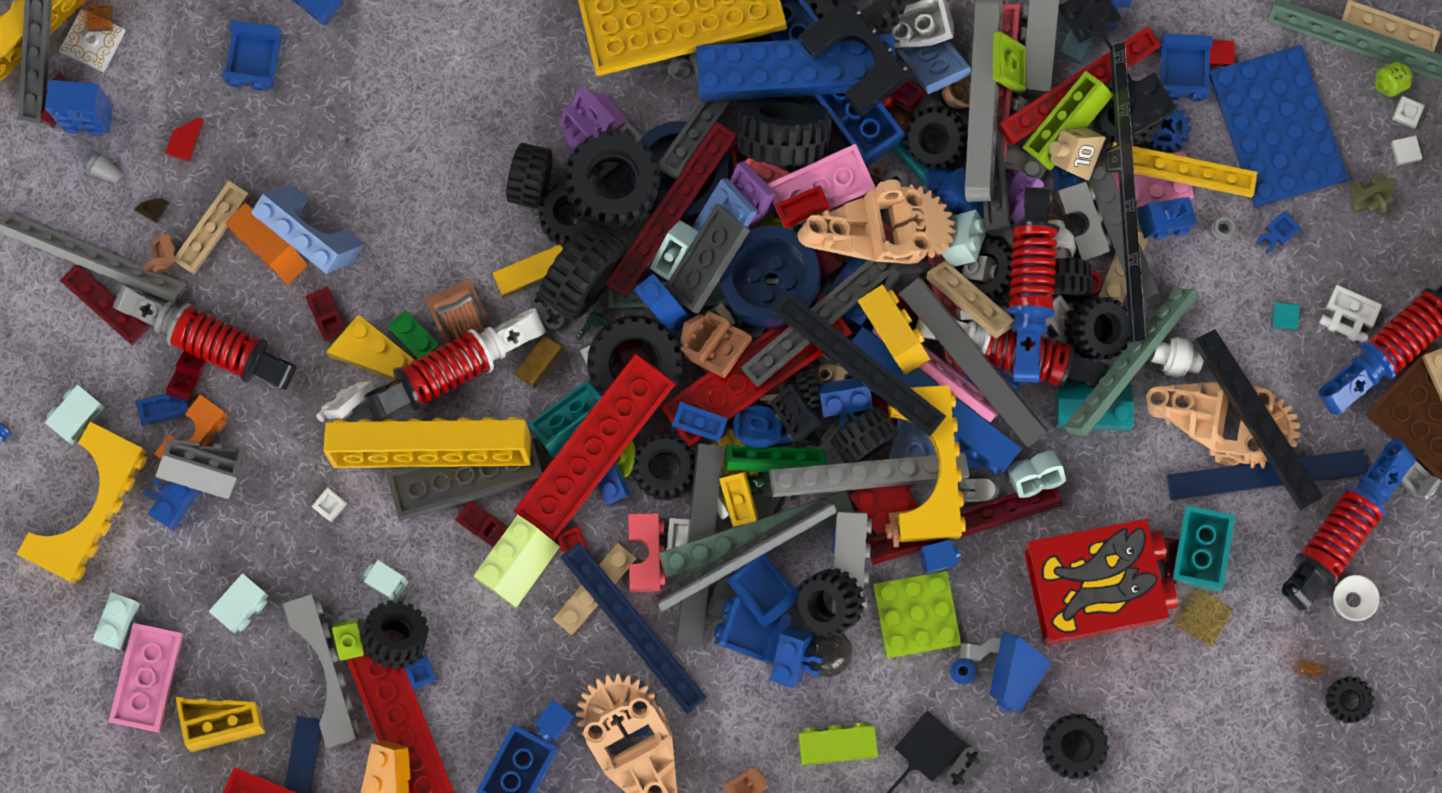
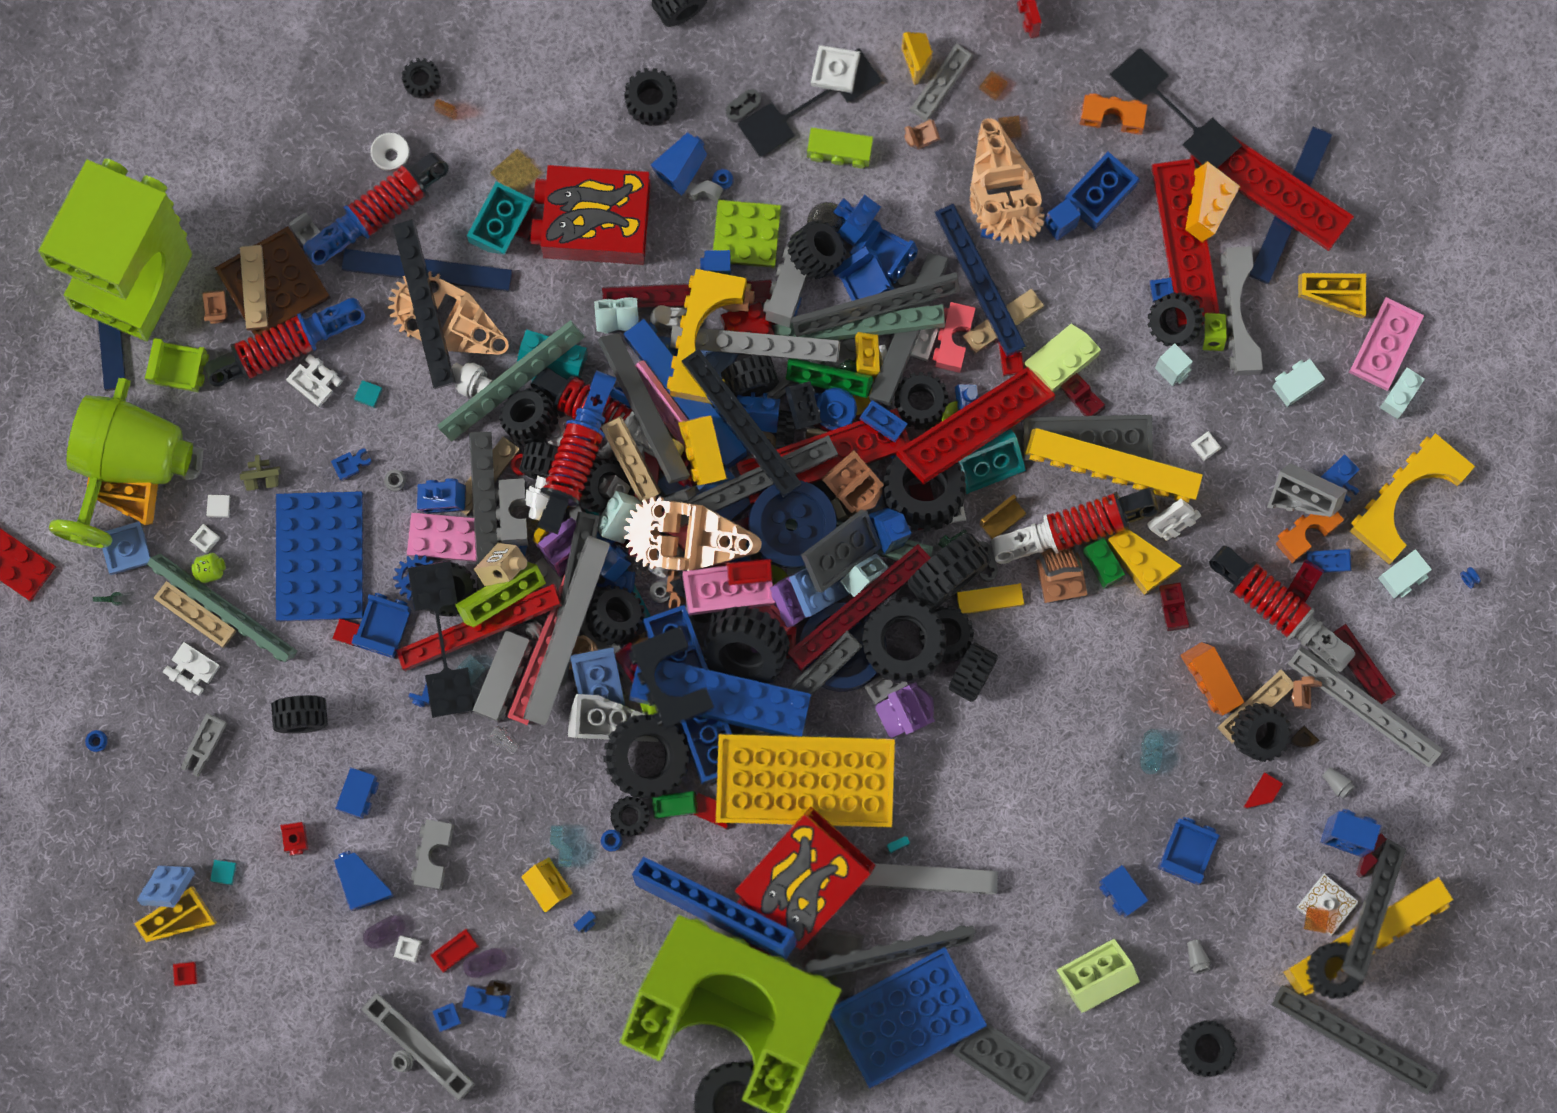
camera: 165 degrees left, 0 degrees up
medium blue arch [251,184,365,274] -> none
lime tile [993,31,1026,94] -> none
black sticker [1105,42,1146,343] -> none
yellow plate [1111,142,1257,198] -> none
none -> clear light blue piece [1140,729,1164,774]
none -> black tyre [1231,703,1292,762]

